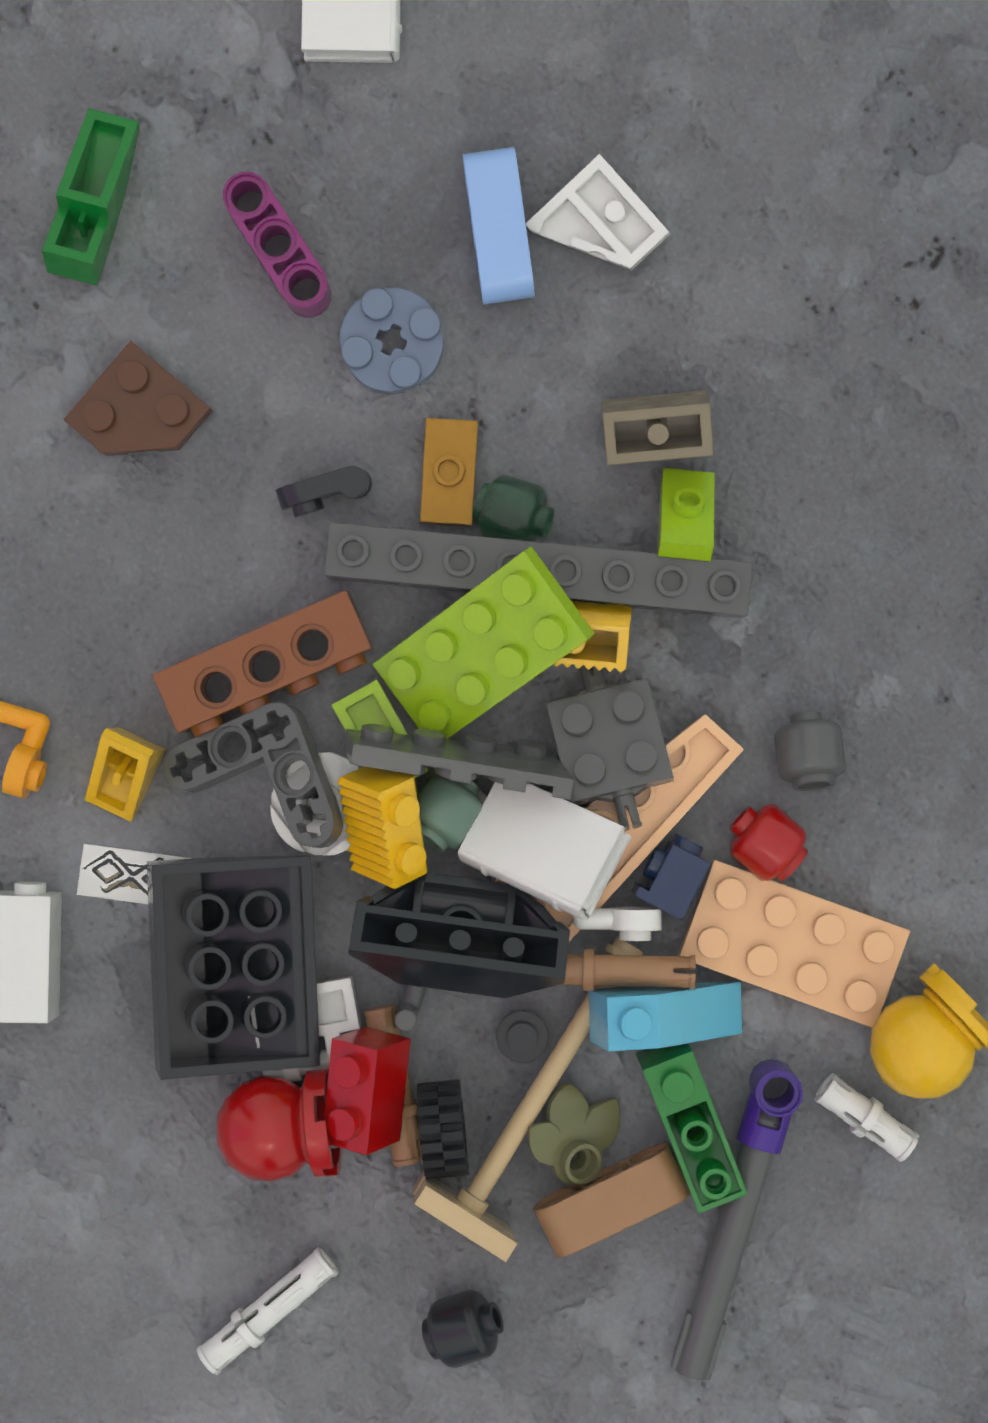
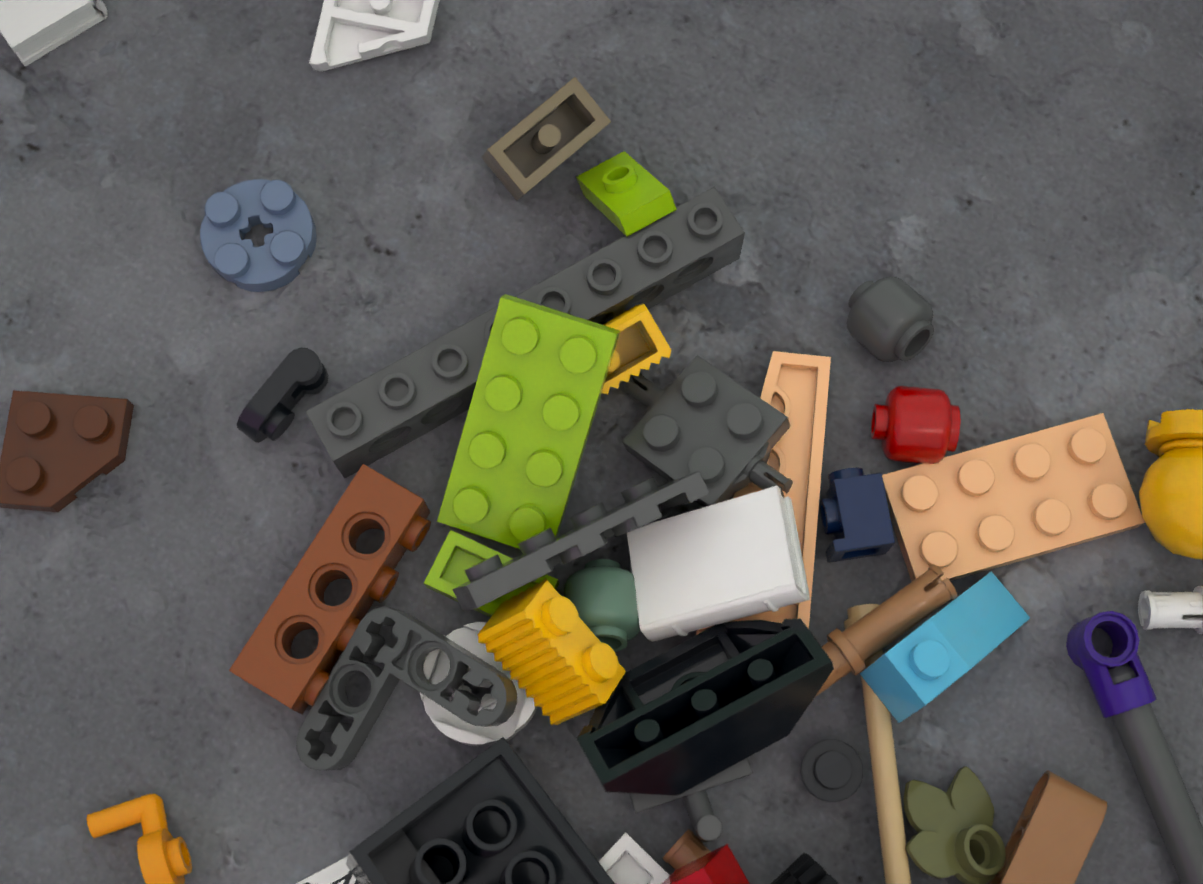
camera: 35 degrees left, 15 degrees down
yellow slope [85,727,167,822] -> none
magenta beam [223,172,331,318] -> none
pearl gold plate [420,418,478,527] -> none
light blue beam [462,147,535,305] -> none
clear green head [473,475,554,542] -> none
white plate [573,906,662,941] -> none
green slope [636,1043,748,1214] -> none

